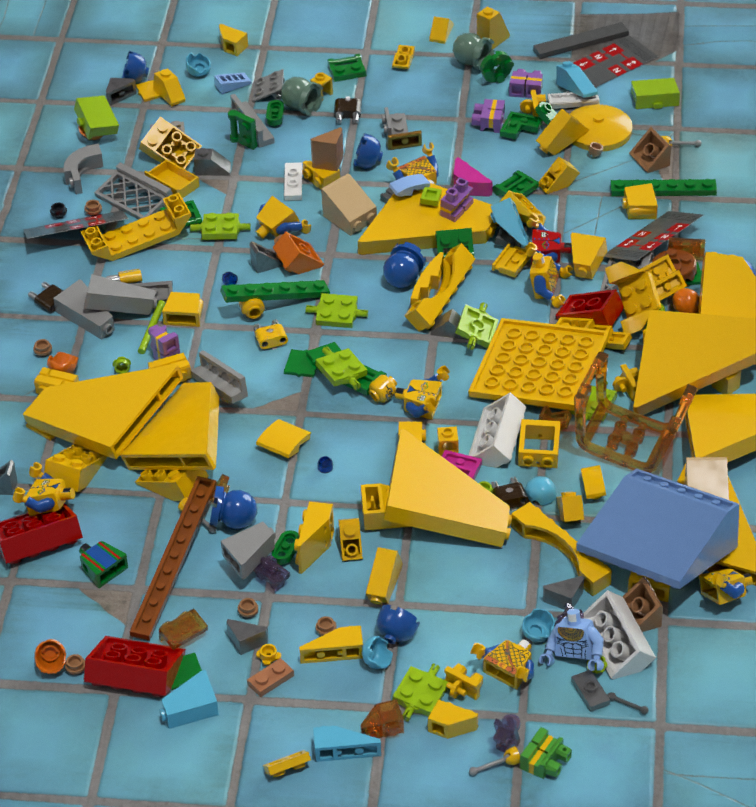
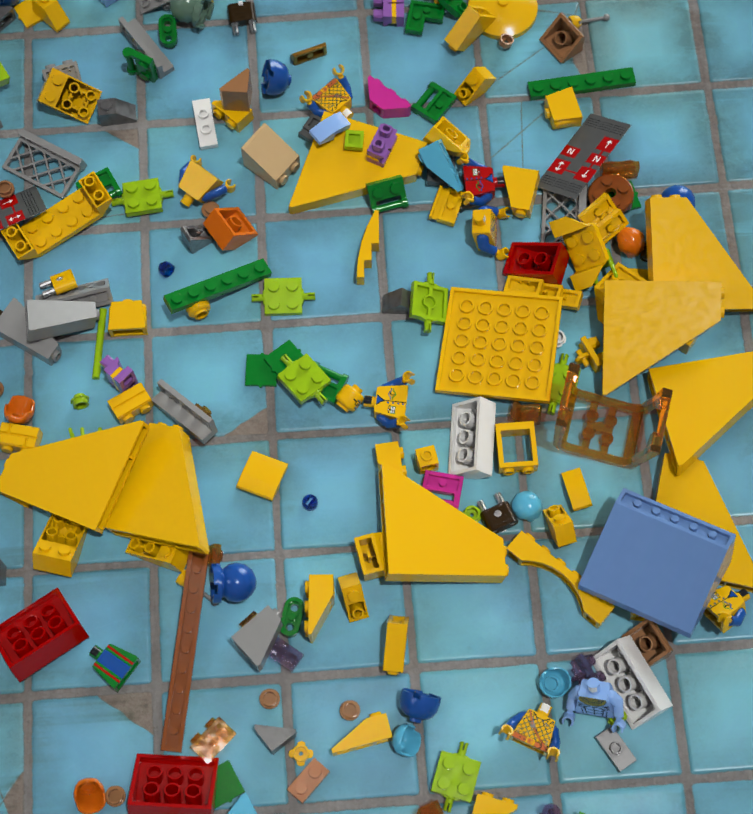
camera: 10 degrees left, 25 degrees up
torso [13,462,75,516] -> none
yellow container [144,159,200,198] -> none
yellow piece [254,319,288,350] -> none
light grey bracket [382,107,408,135] -> none
blue tile [383,242,426,288] -> none
yellow arch [405,243,476,332] -> none
yellow hips [444,663,483,700] -> none
flat silver slope [543,576,584,611] -> none
dark grey hinge [607,692,649,714] -> none
tan slope [684,457,729,500] -> none

